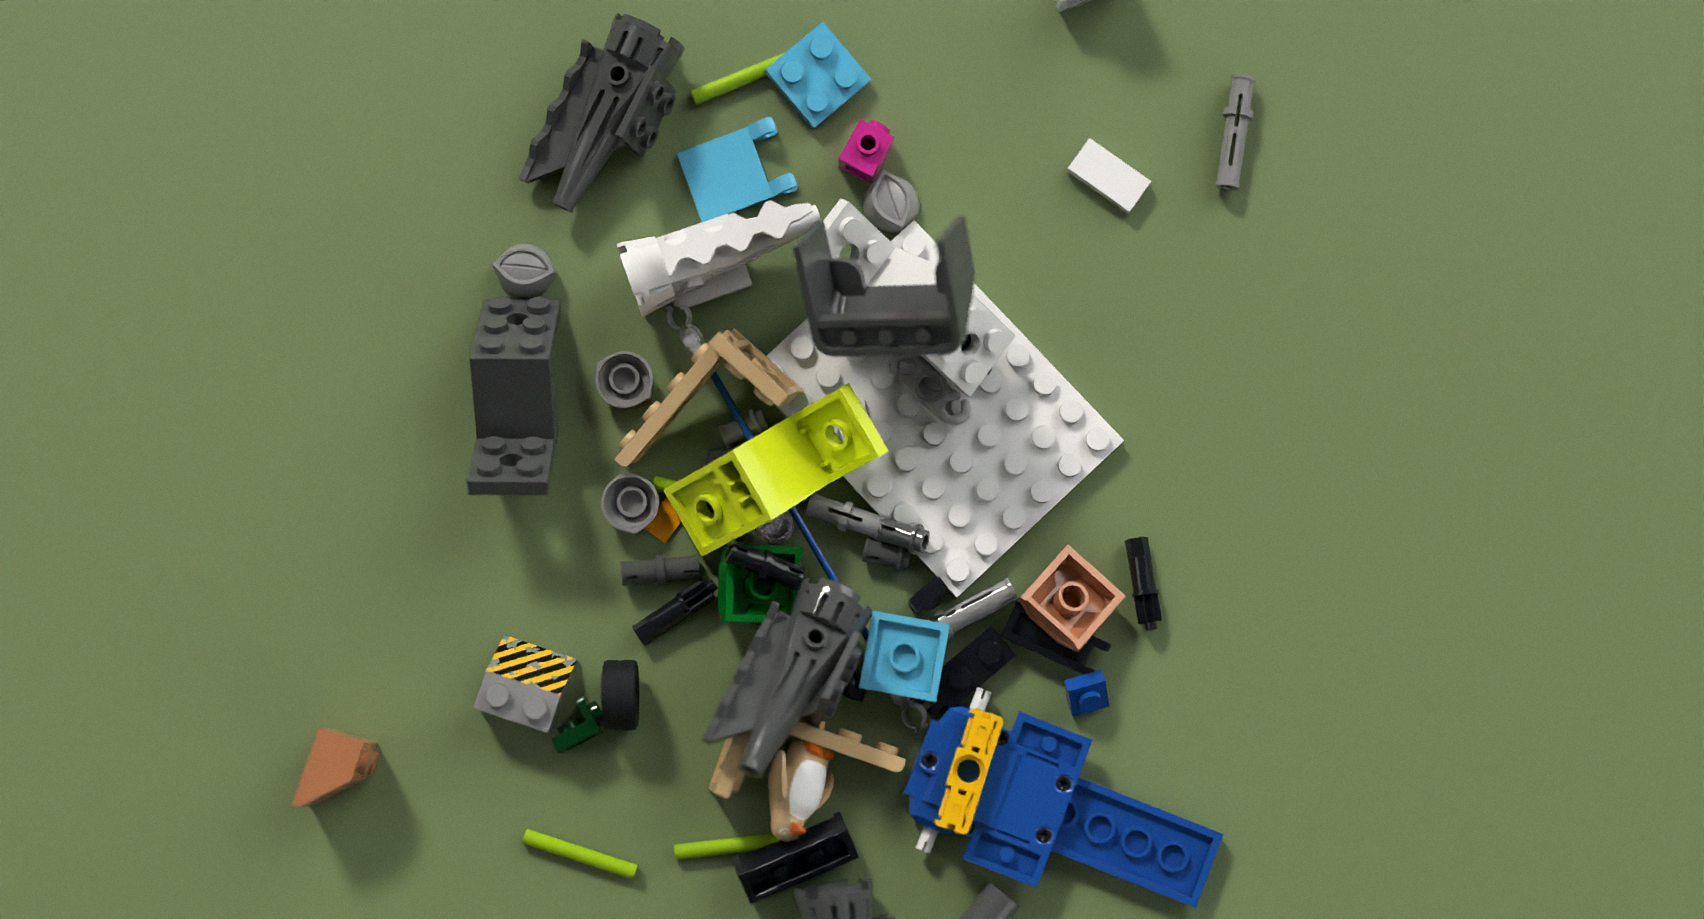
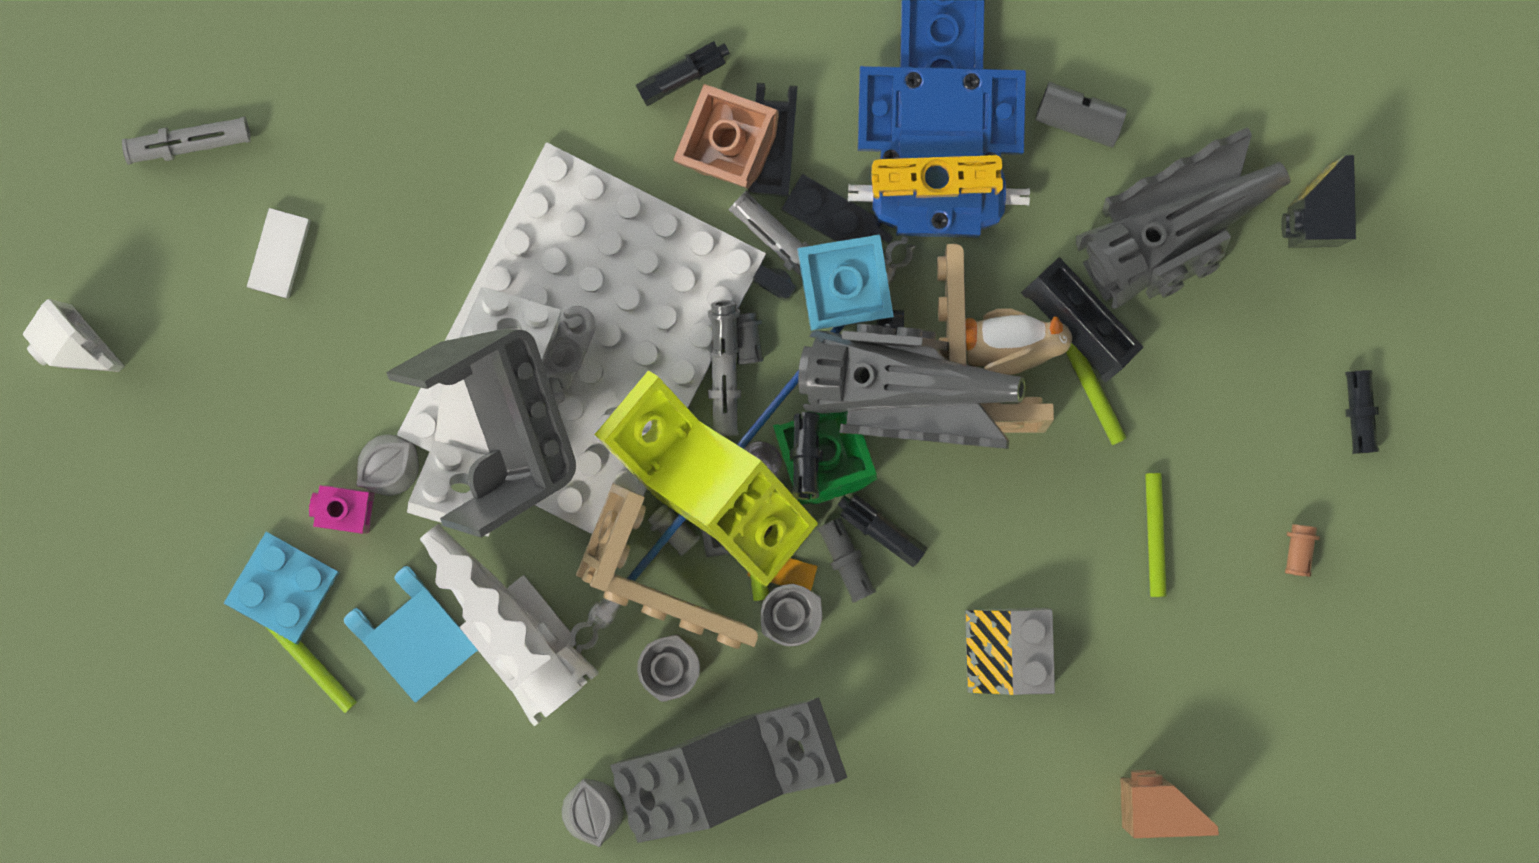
camera: 105 degrees left, 5 degrees up
dark grey piece [519,13,685,213] -> none
dark green bracket [551,696,604,753] -> none
black tyre [601,660,640,731] -> none
blue plate [1064,670,1110,717] -> none

